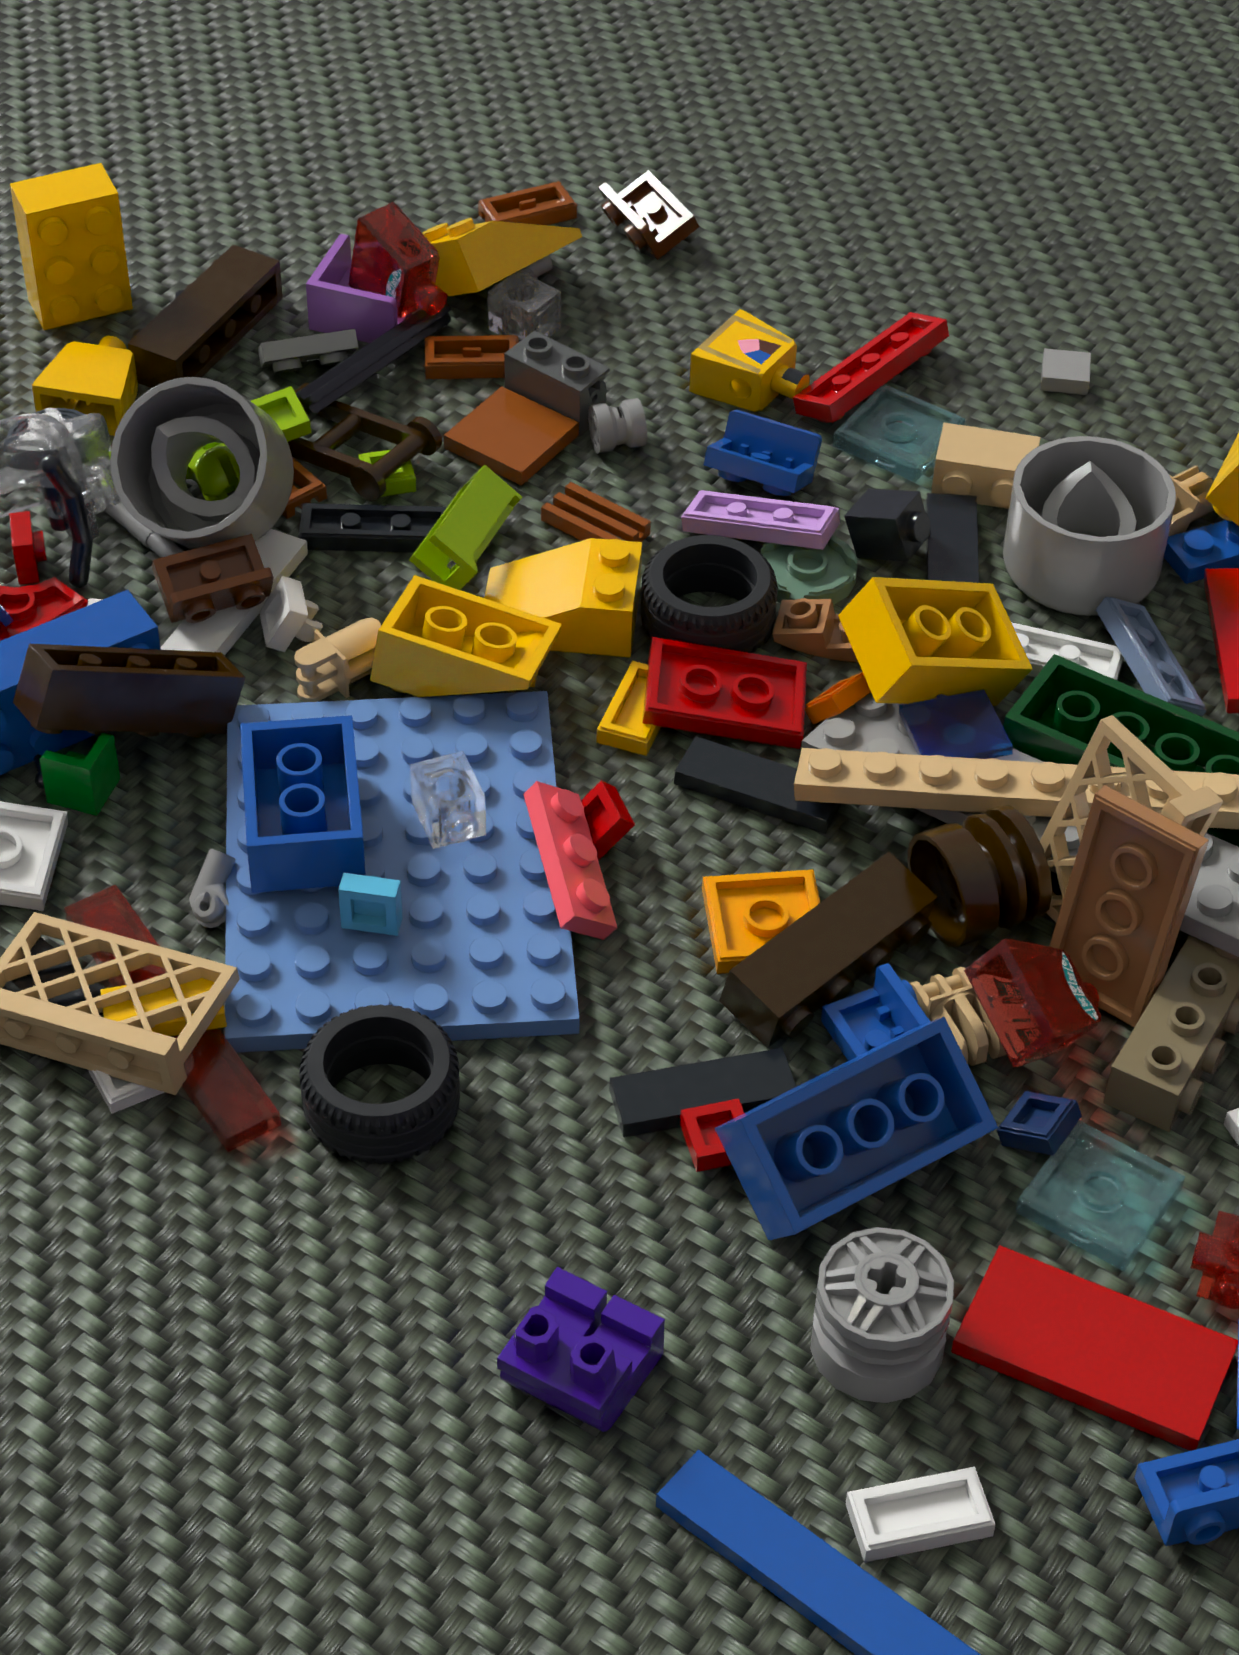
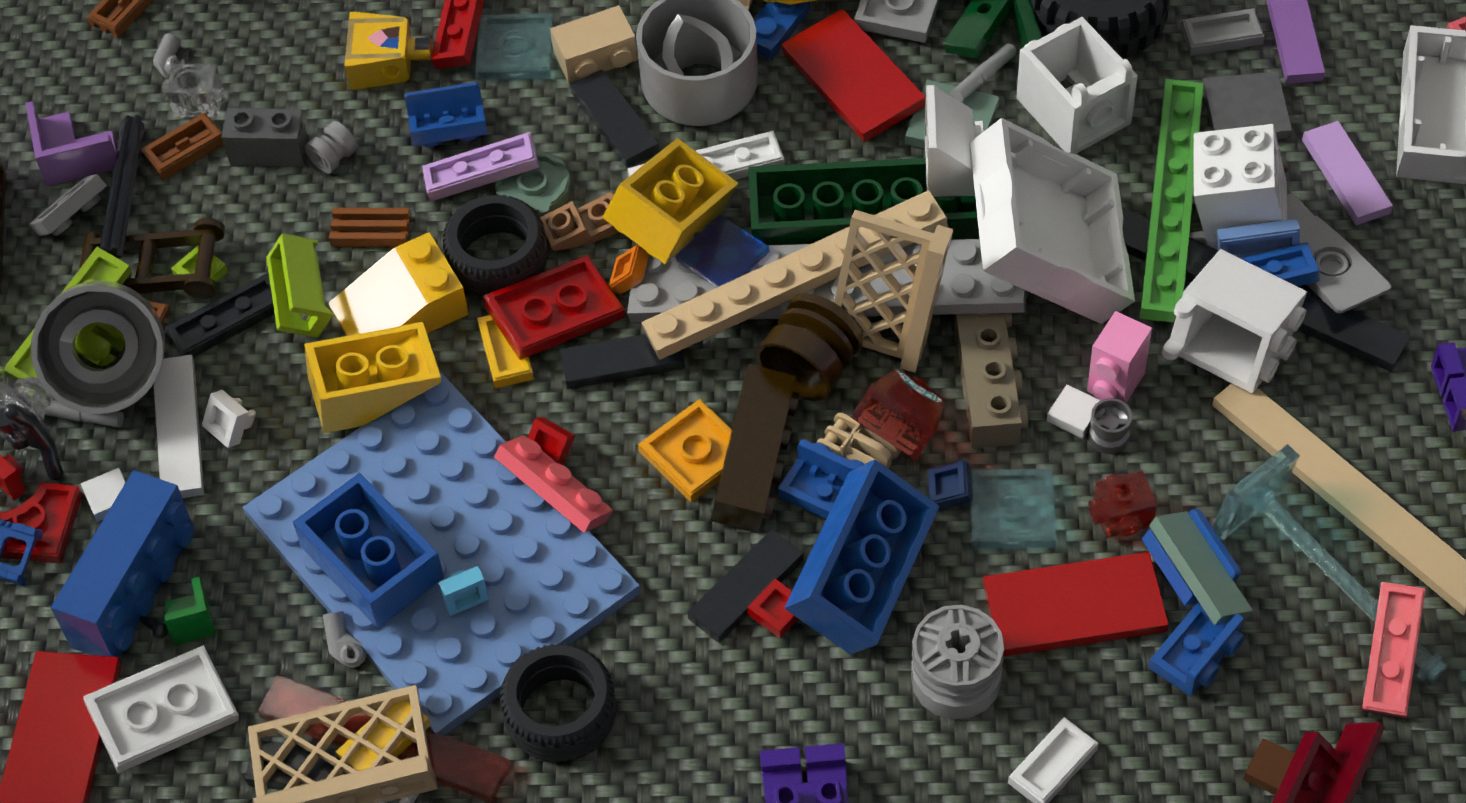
camera: 30 degrees left, 10 degrees up
dark brown brick [13,644,246,738] -> none
reddish brown bracket [152,534,274,623] -> none
tan arm [294,617,381,702] -> none
clear red torso [348,202,448,318] -> none
yellow slope [410,218,583,299] -> none
clear brick [410,751,486,849] -> none
dark orange tile [444,386,579,486] -> none
black brick [844,488,932,562] -> none
medium nougat tile [1041,785,1209,1027] -> none
sand blue tile [1096,597,1207,717] -> none

